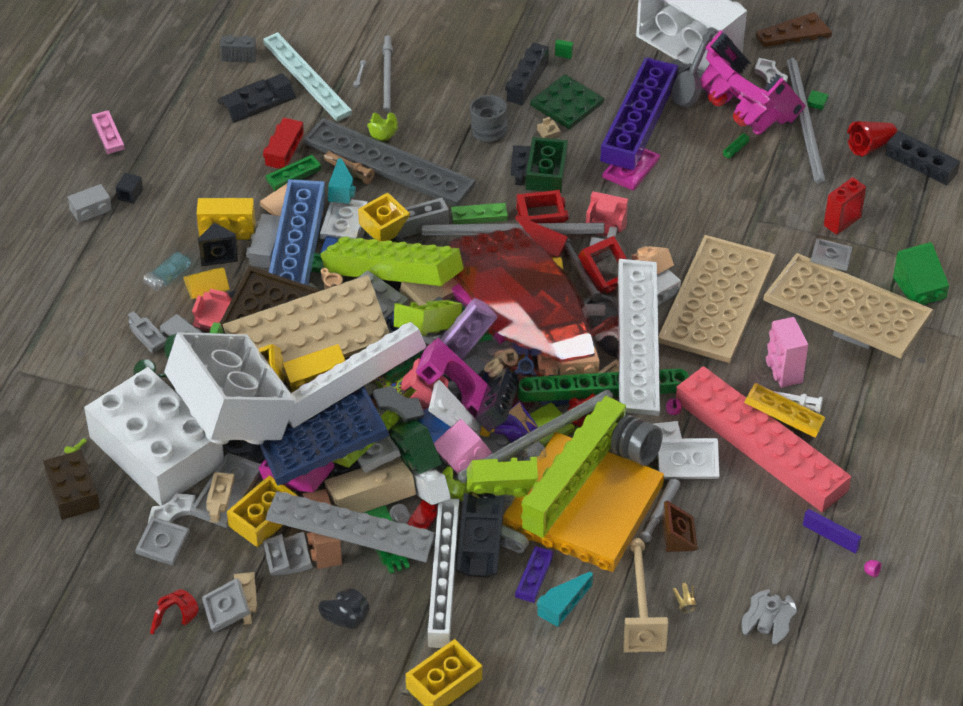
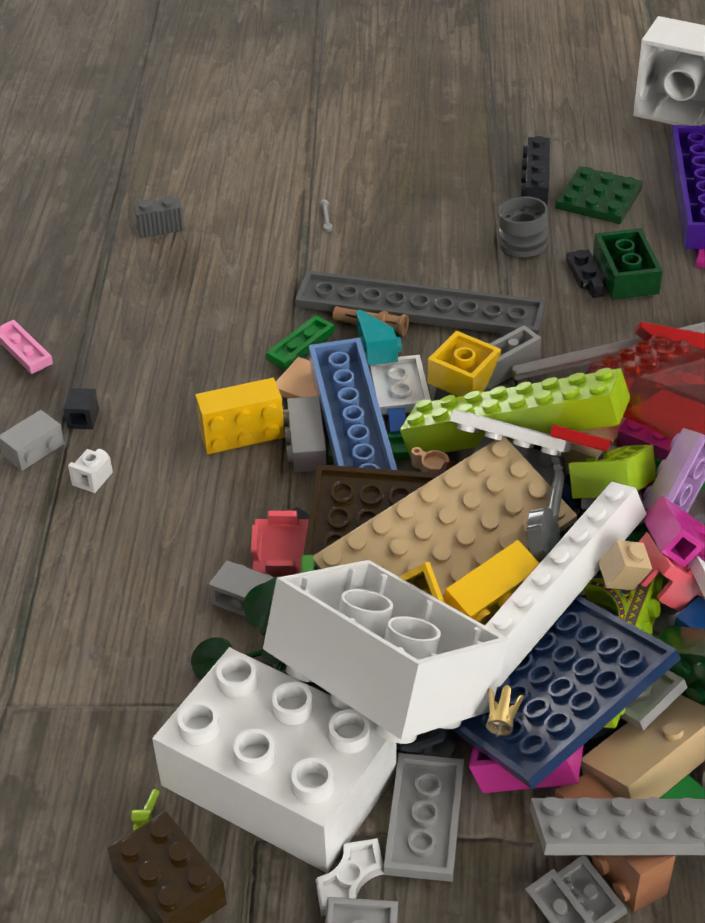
camera: 15 degrees left, 5 degrees down
light grey hinge [127,311,167,354] -> none
clear hinge [143,272,164,291] -> none
clear light blue plate [151,251,191,286] -> none
yellow slope [183,268,230,299] -> none
black slope [198,223,238,267] -> none
tan hinge [206,472,235,523] -> none
black piece [218,73,296,123] -> none
yellow brick [227,475,299,548] -> none
light aqua plate [263,32,352,122] -> none
red brick [263,117,304,169] -> none
lime cap [367,113,398,141] -> none
dark grey tile [373,386,425,422] -> none
light grey bar [382,35,393,112] -> none
bright green plate [451,203,508,224] -> none
red window [516,190,568,223] -> none
tan tile [537,117,561,139] -> none
green tile [555,39,573,59] -> none
none -> white brick [68,449,113,493]
none -> white plate [450,410,572,456]
none -> pearl gold piece [486,685,524,737]
none -> dark grey piece [526,455,565,563]
none -> red tile [550,425,612,452]
none -> tan brick [598,540,652,590]

